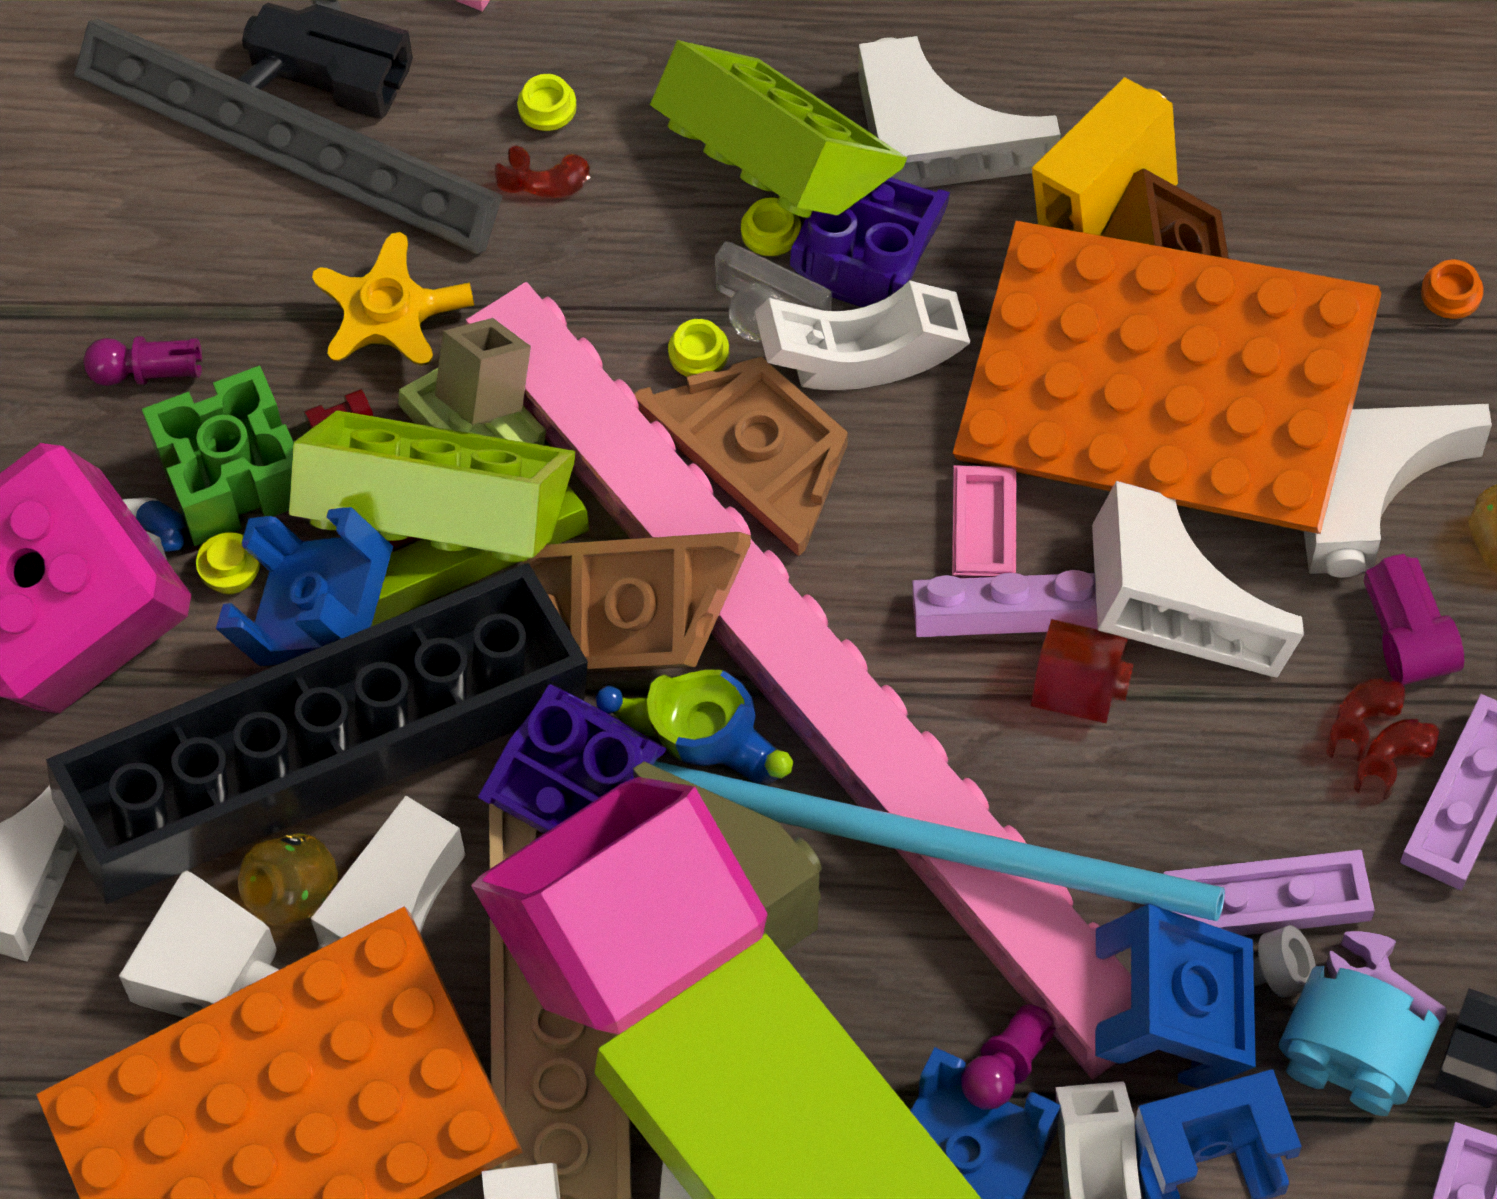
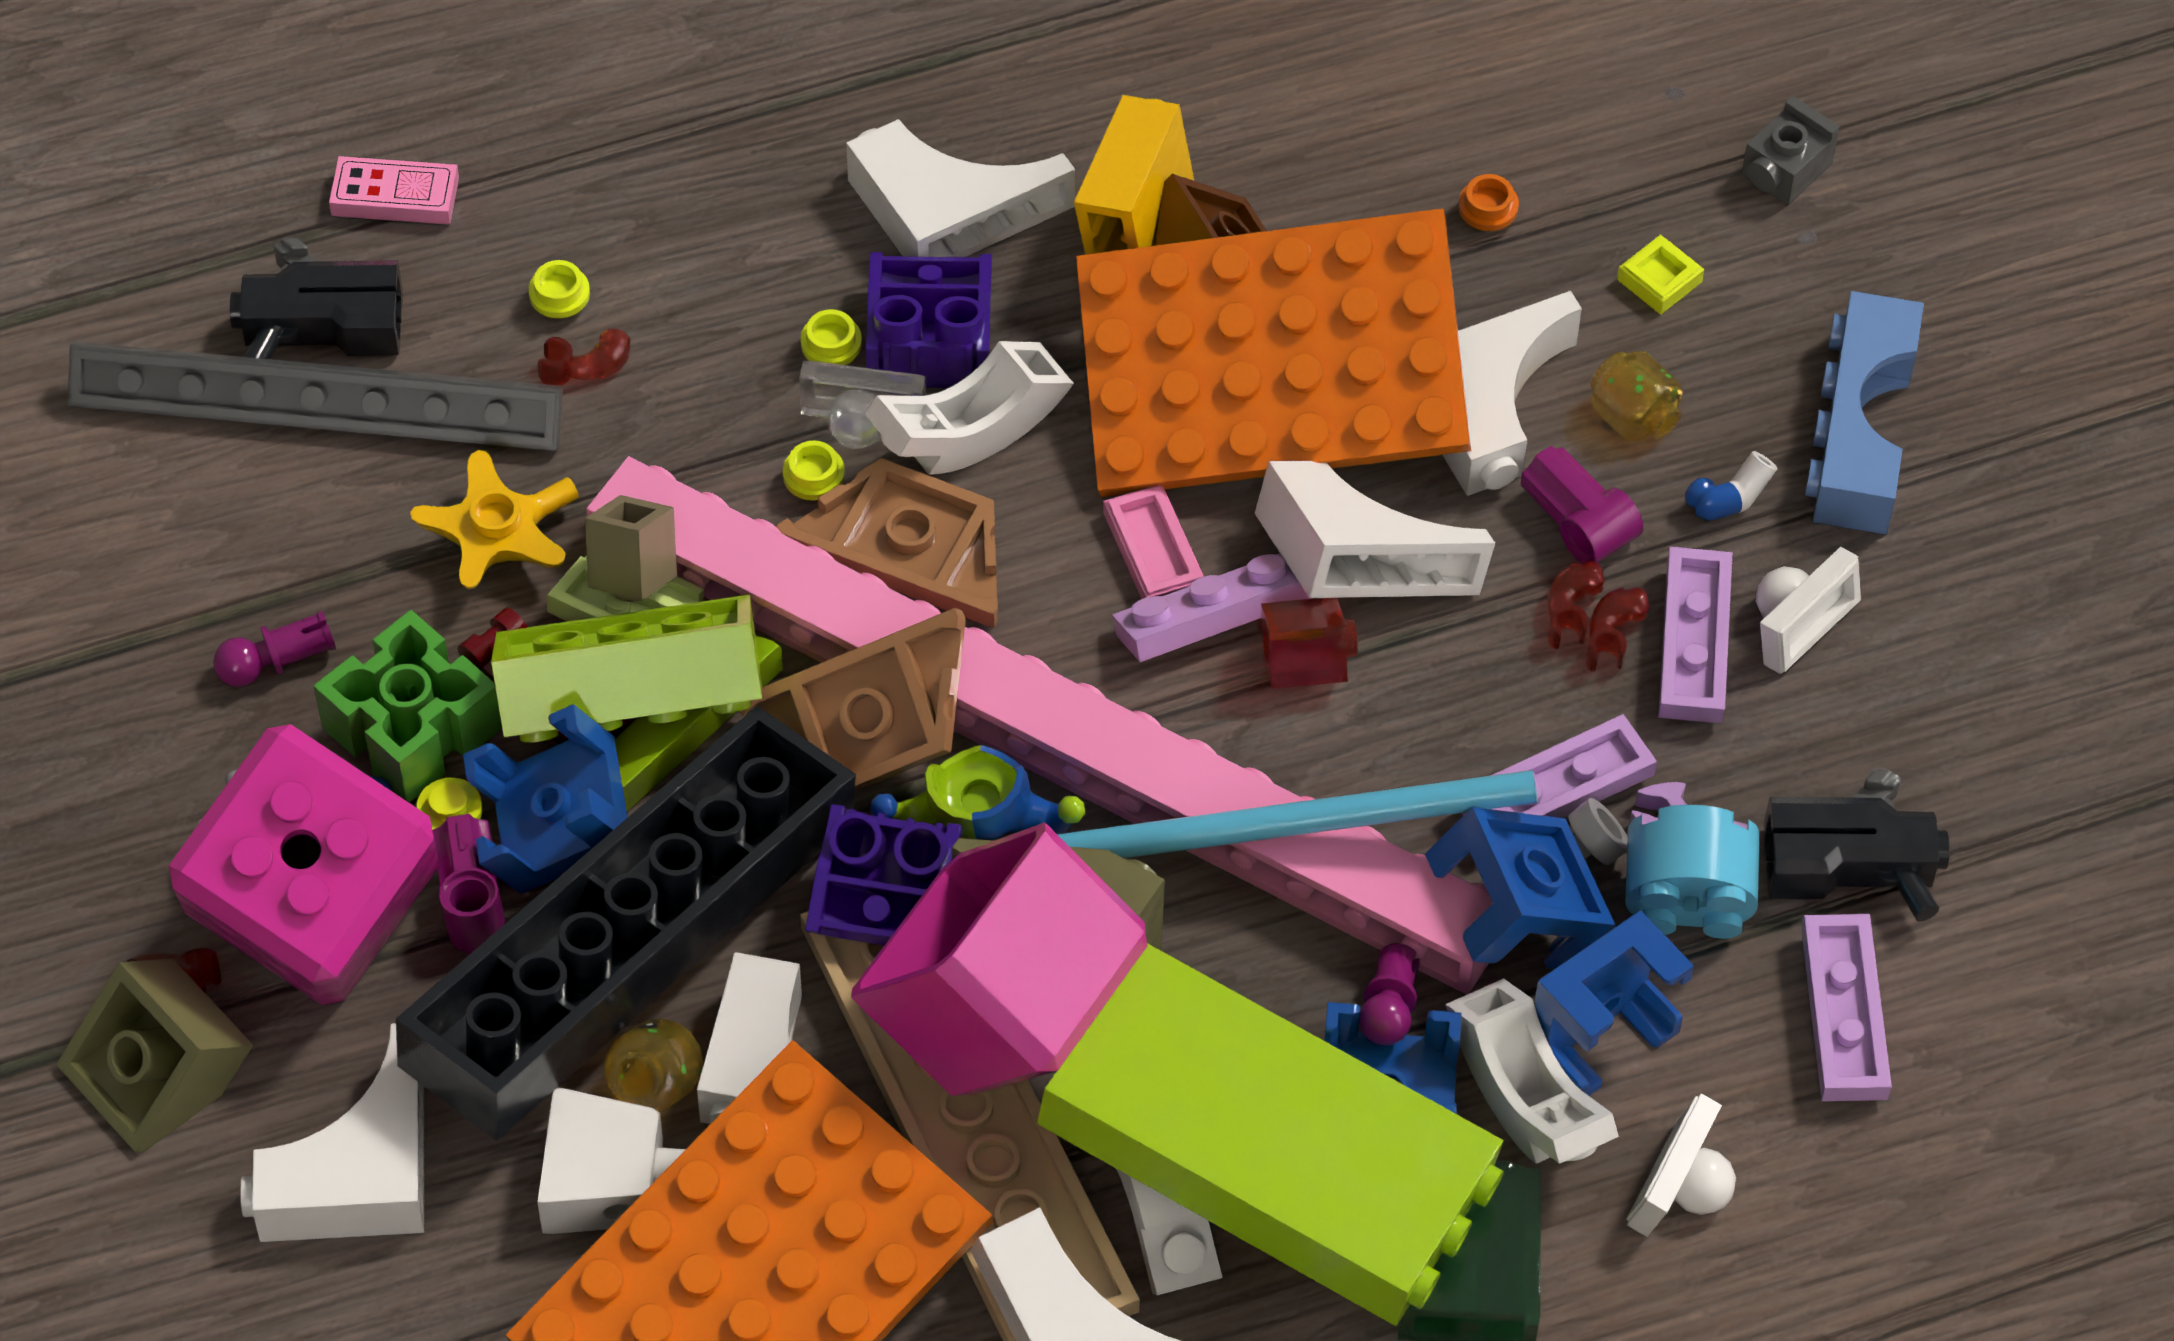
camera: 25 degrees left, 5 degrees down
lime slope [650,40,907,218] -> none
none -> magenta piece [433,814,506,953]

